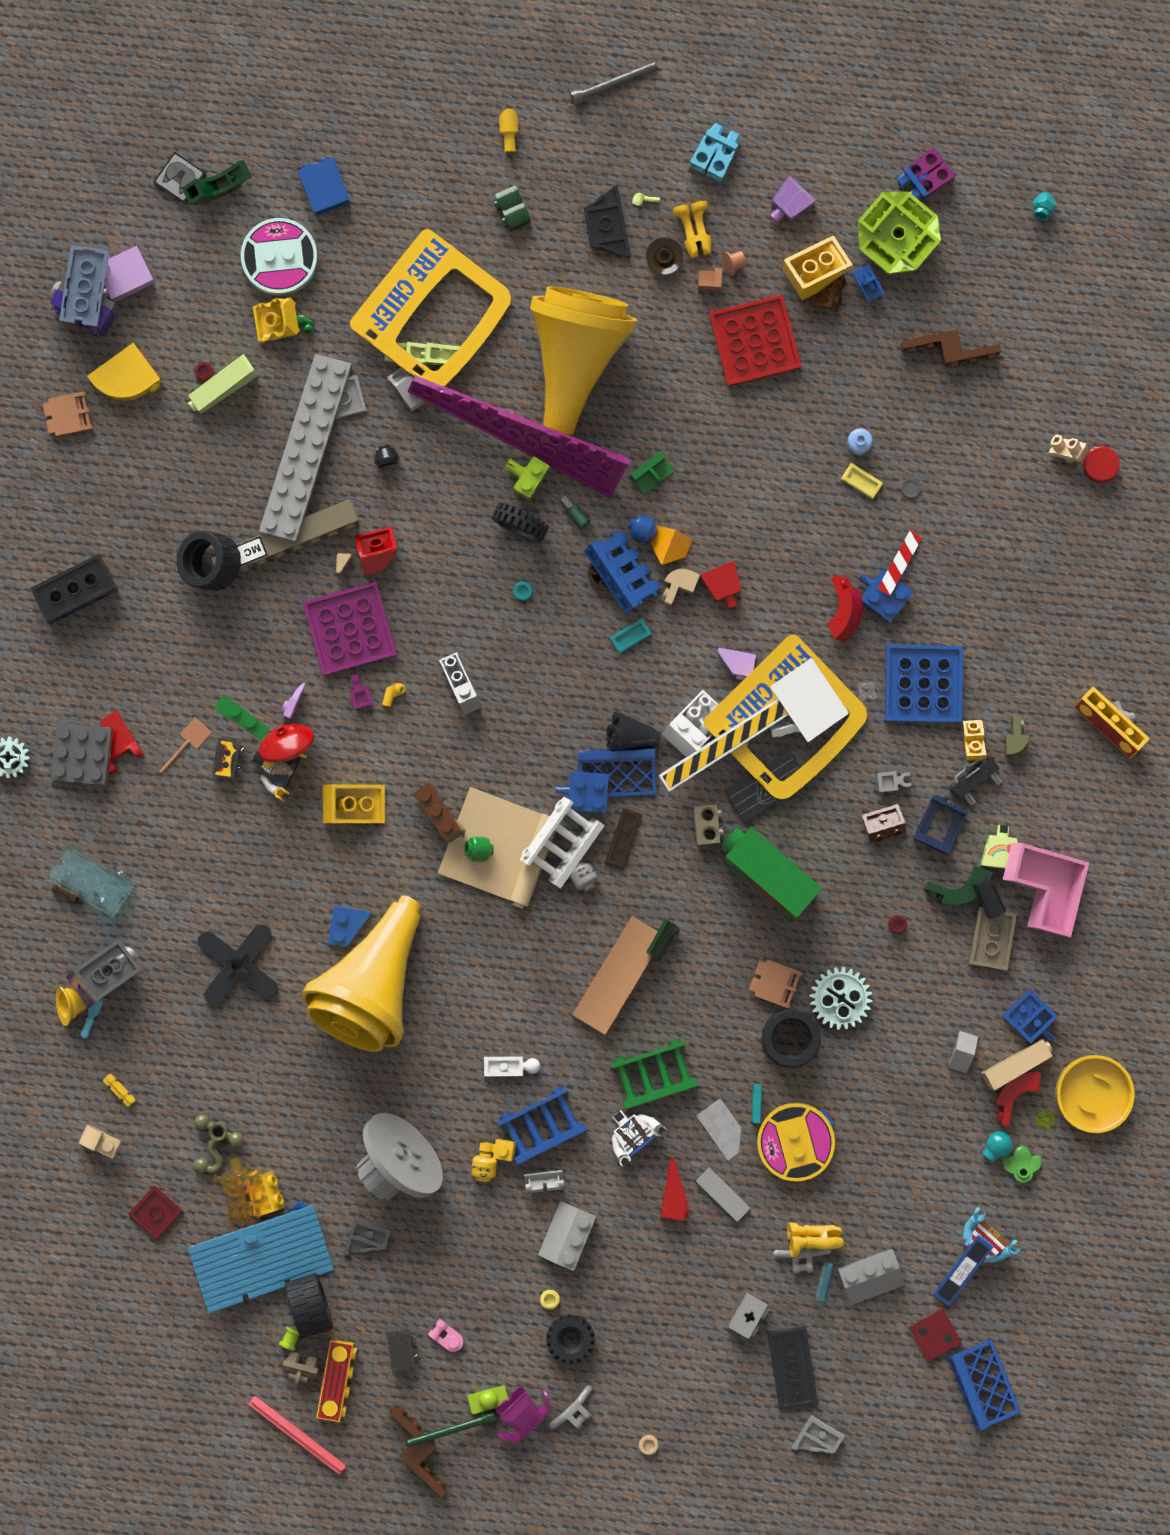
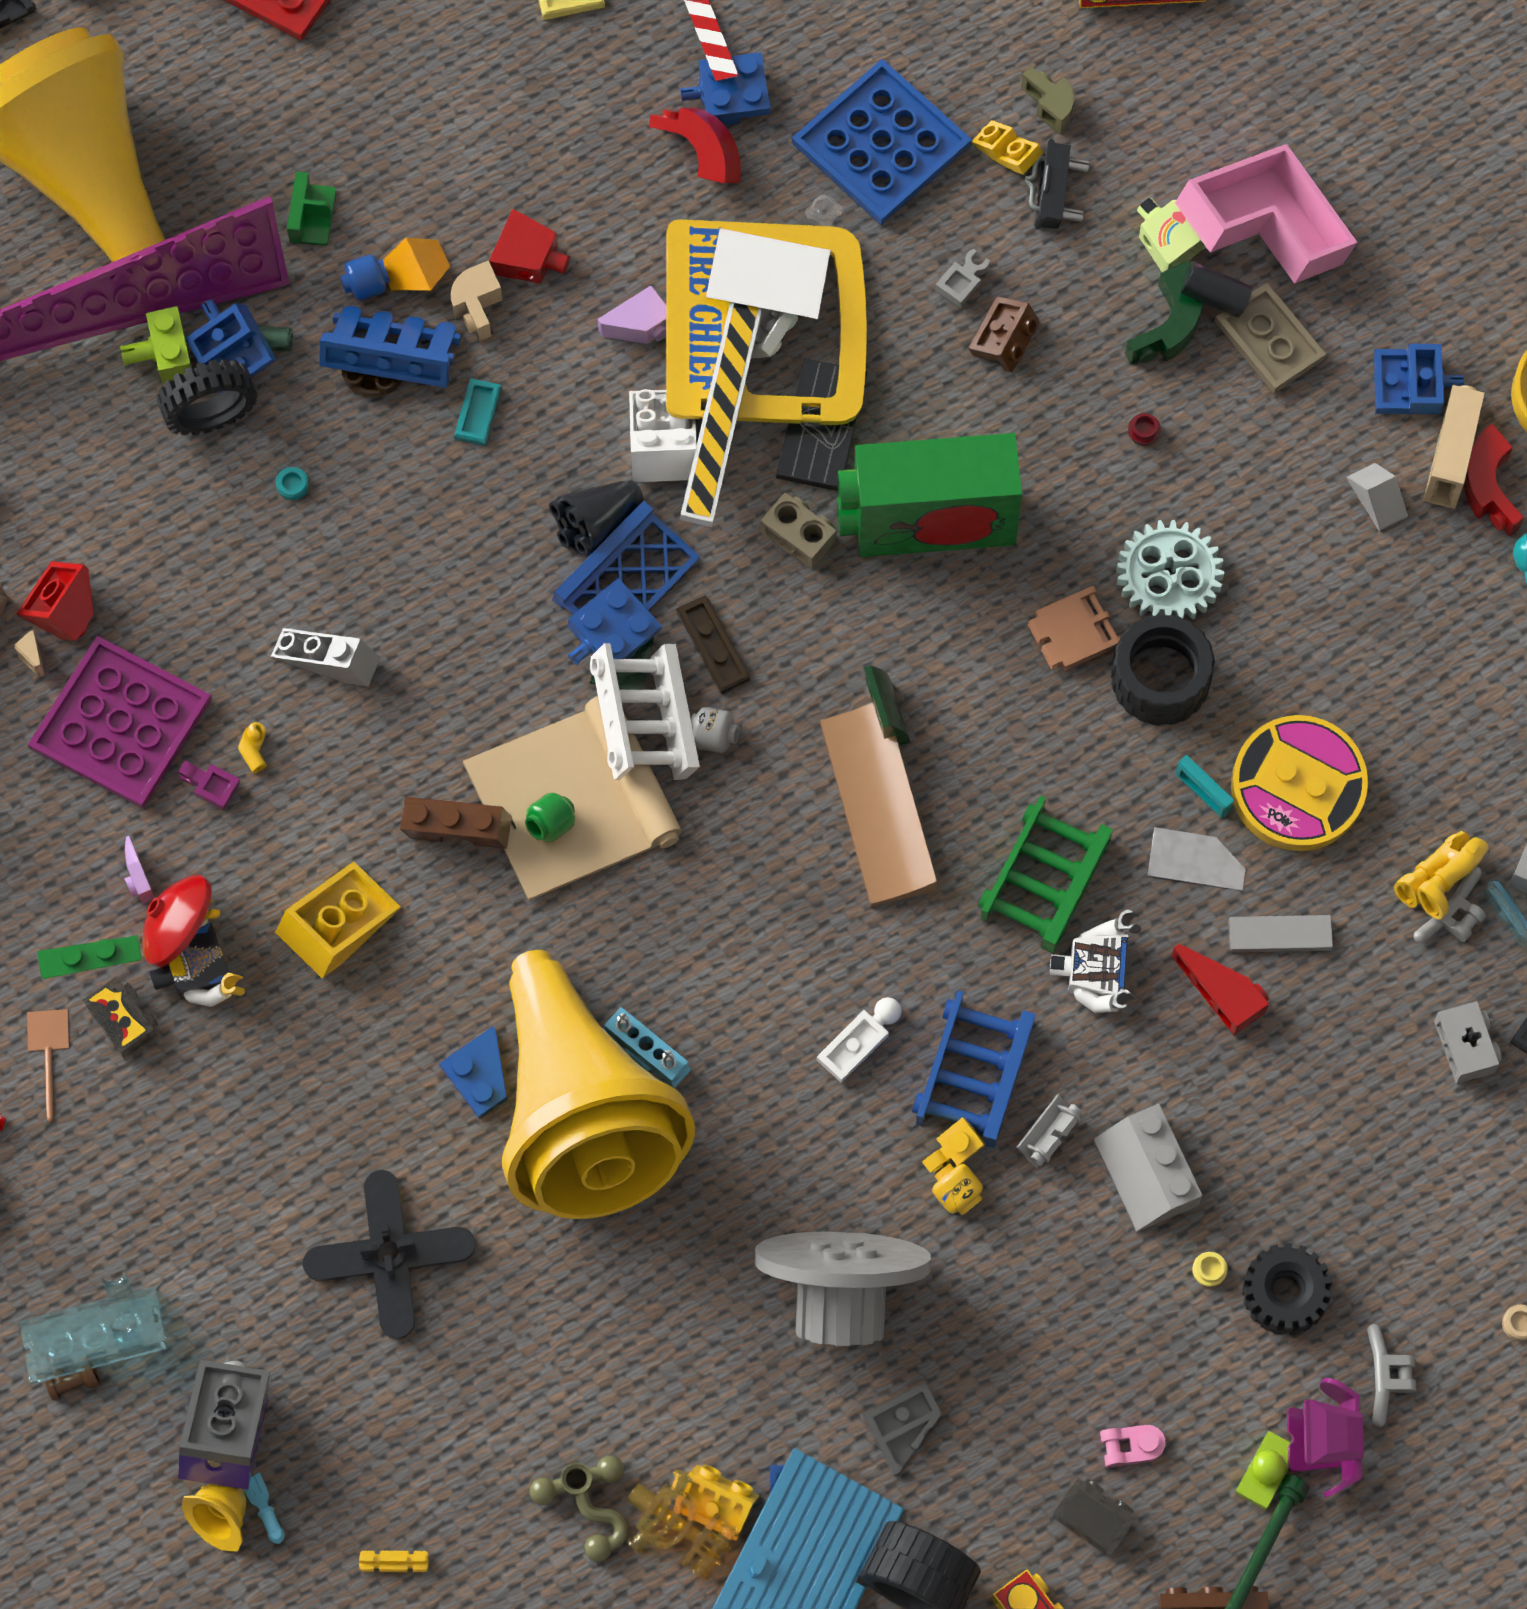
camera: 40 degrees left, 15 degrees down
dark blue panel [913,795,968,855] -> none
none -> blue plate [185,299,277,394]
none -> medium azure piece [603,1007,691,1088]

